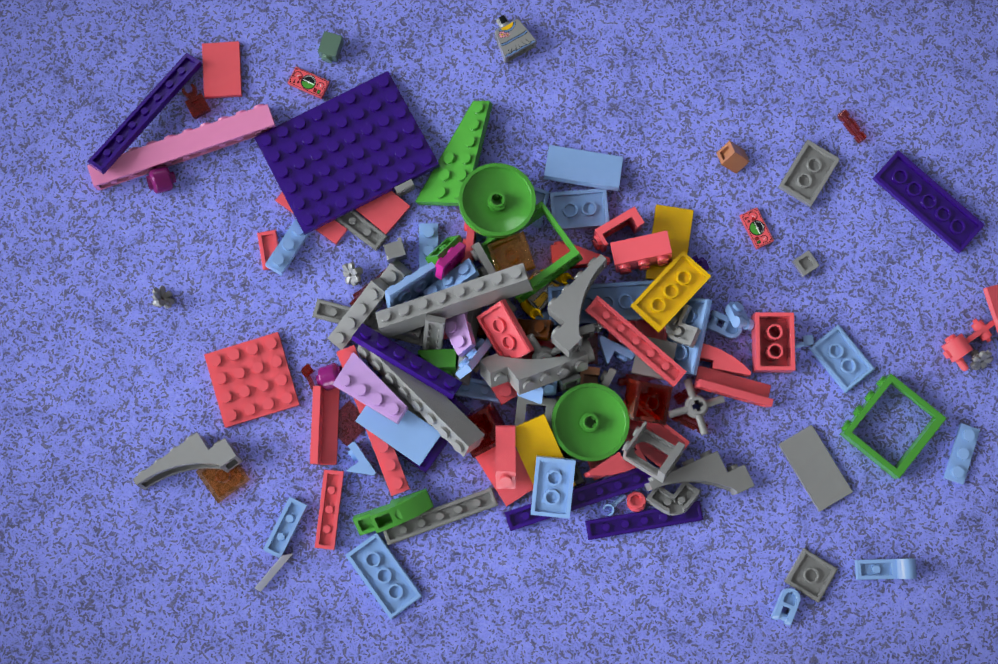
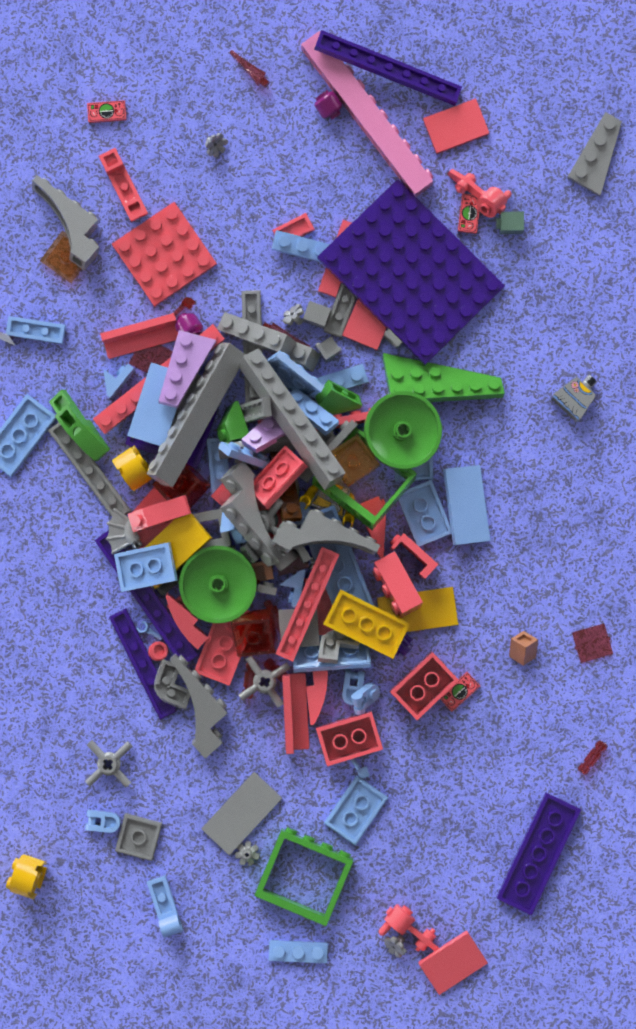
camera: 75 degrees right, 5 degrees up
clear red plate [182,84,211,119] -> none
coral plate [315,469,344,550] -> none
dark purple plate [351,323,463,400] -> none
dark pink plate [435,242,466,280] -> none
light grey panel [622,421,685,483] -> none
light grey plate [778,140,840,207] -> none
light grey plate [792,250,820,277] -> none
none -> light grey bar [85,740,133,788]
none -> coral tile [87,100,127,123]
none -> coral slope [99,148,148,222]
none -> light grey arm [106,508,142,554]
none -> yellow brick [112,445,153,492]
none -> piece [230,50,270,88]
none -> light grey plant [235,841,260,866]
none -> light grey panel [303,301,331,329]
none -> coral brick [390,652,459,720]
none -> coral piece [447,169,512,218]
none -> piece [572,623,613,663]

